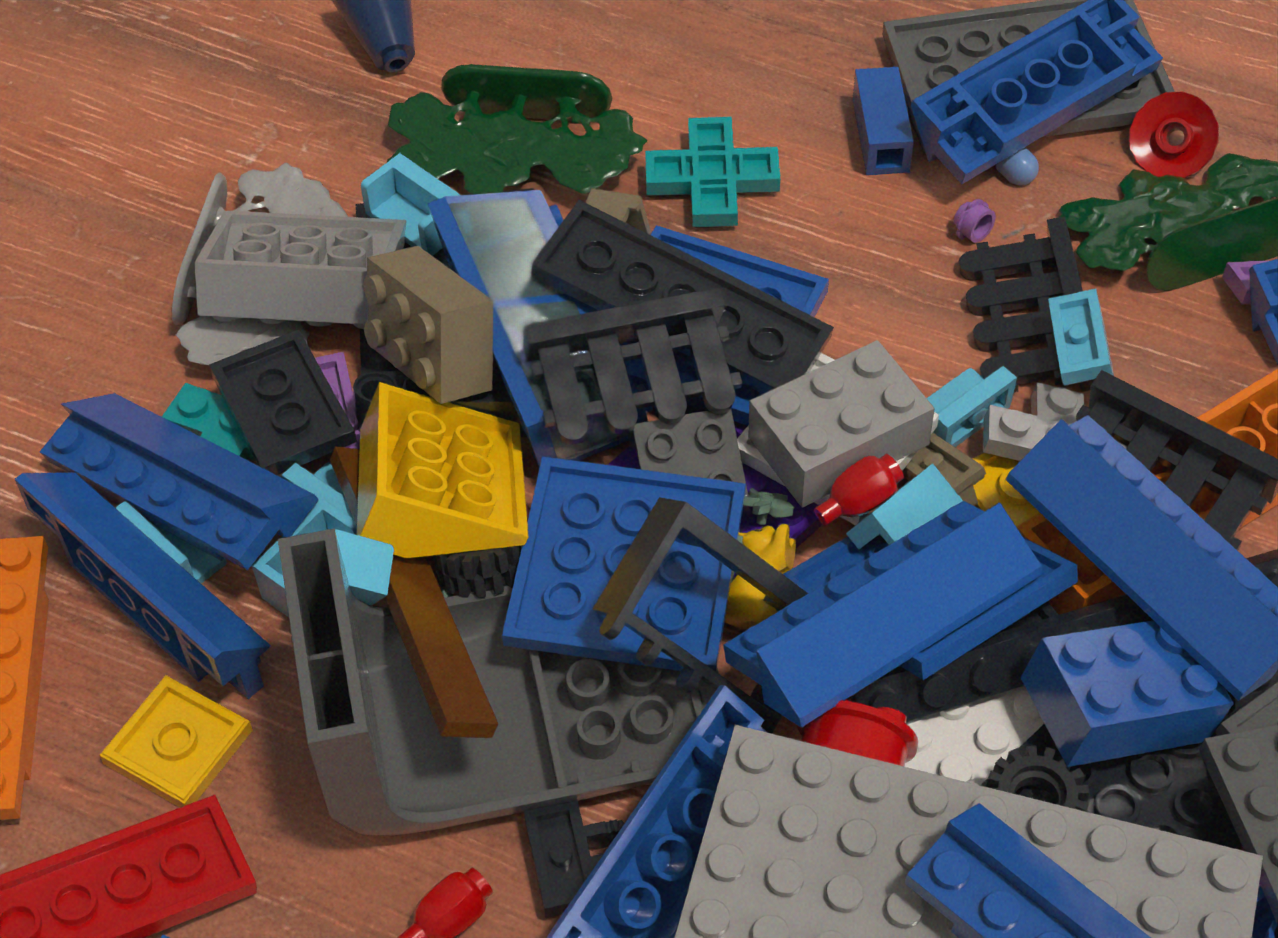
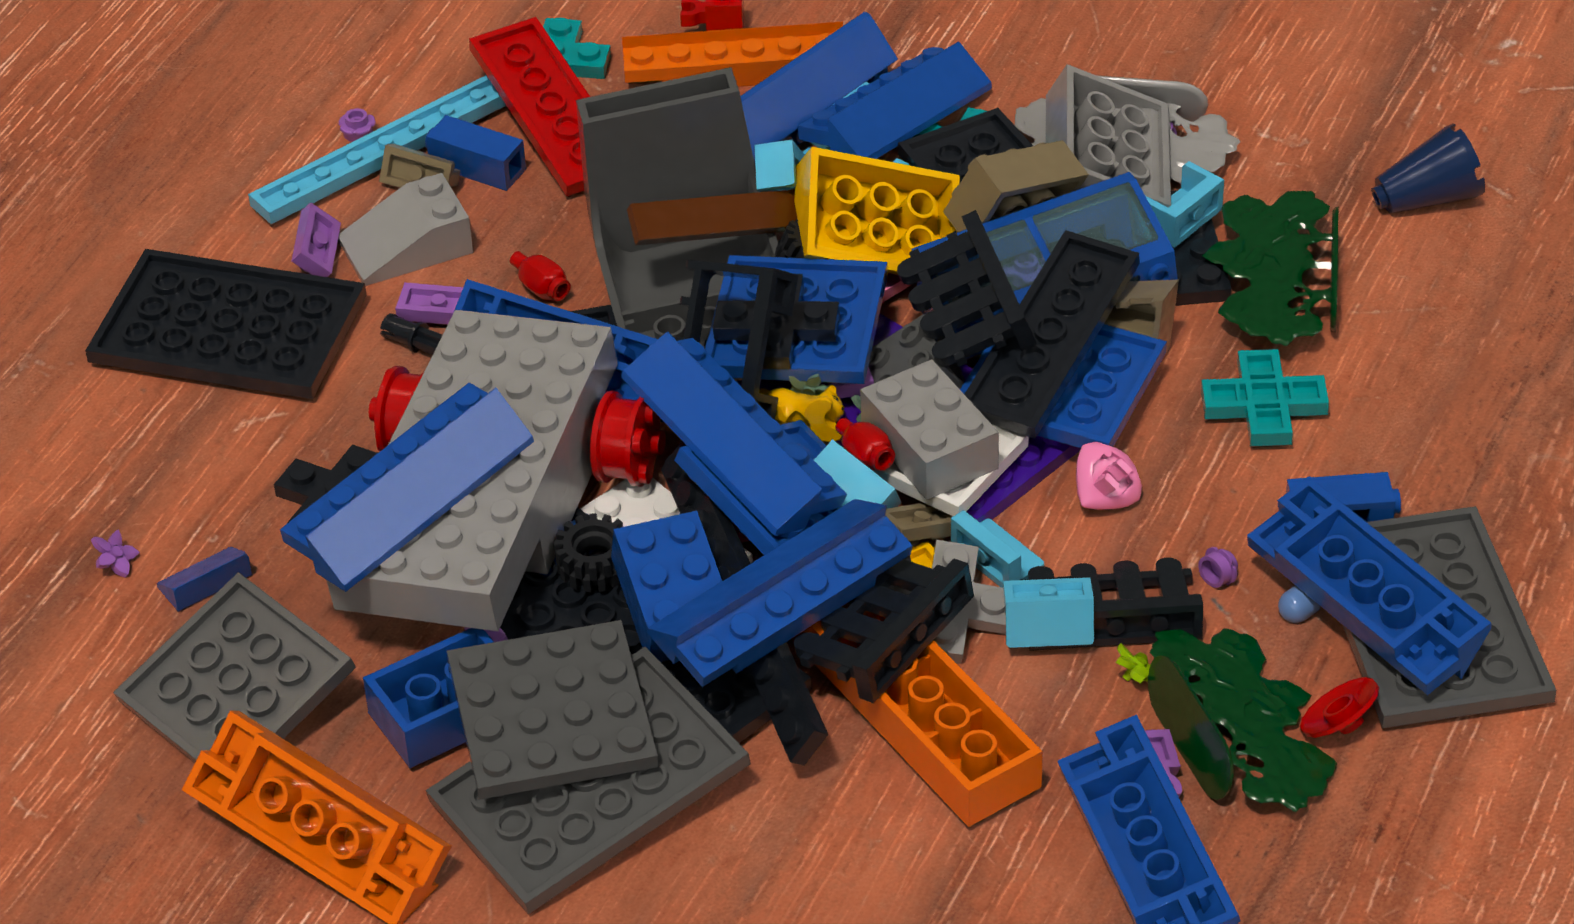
camera: 90 degrees right, 10 degrees down
none -> black plate [713,274,840,369]
none -> bright pink piece [1076,442,1142,510]
none -> lime plant [1116,643,1150,684]

